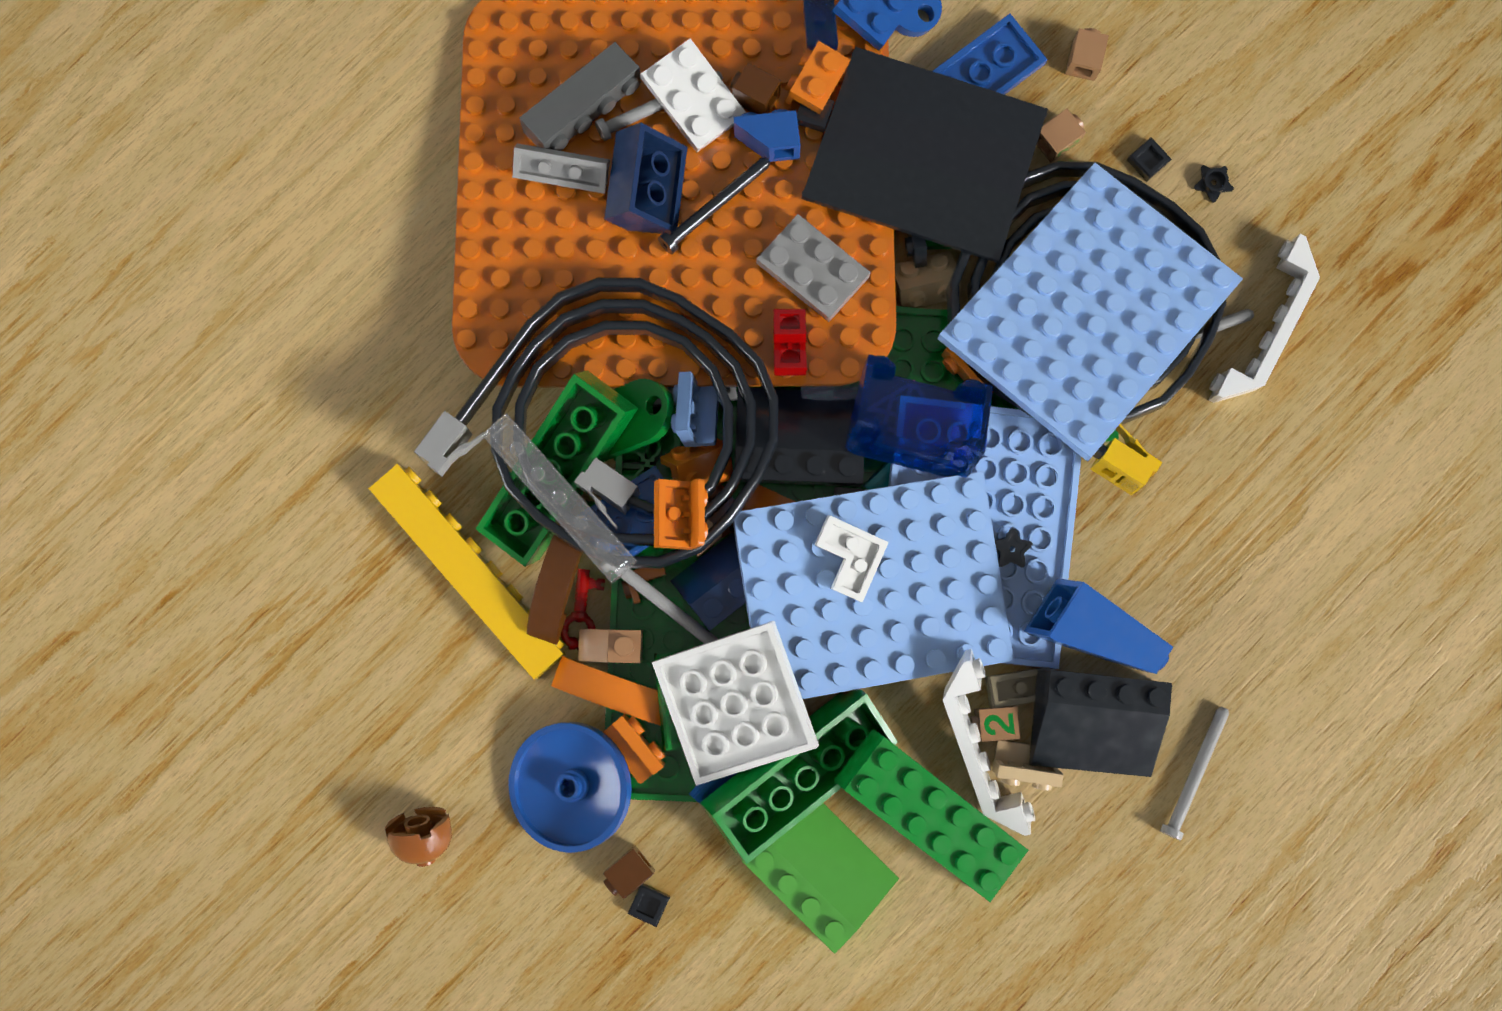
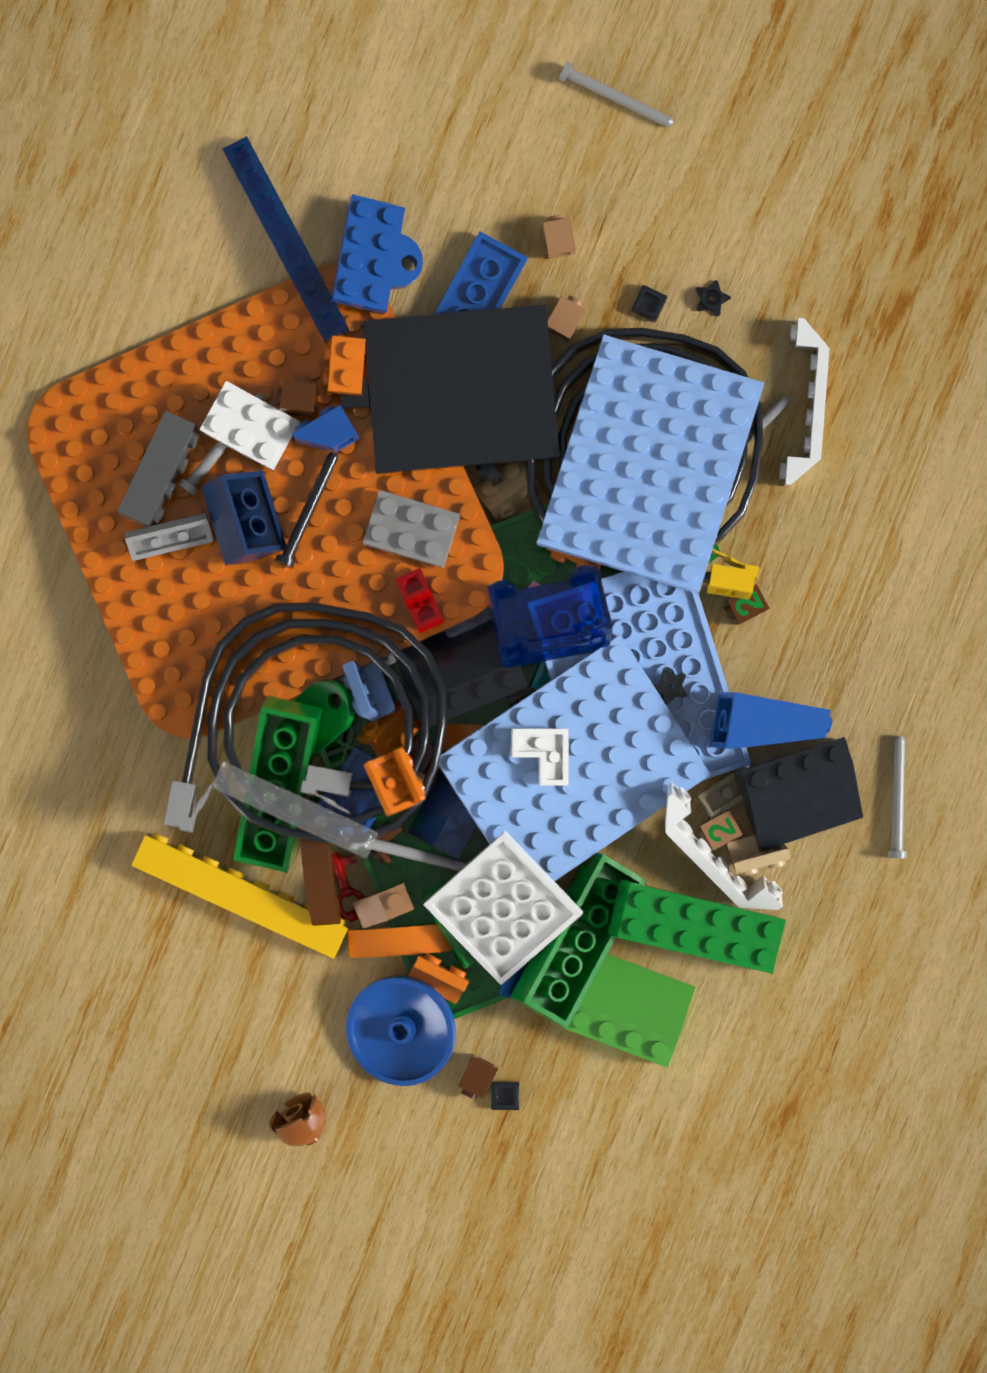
camera: 20 degrees left, 5 degrees up
none -> reddish brown brick [724,584,770,625]

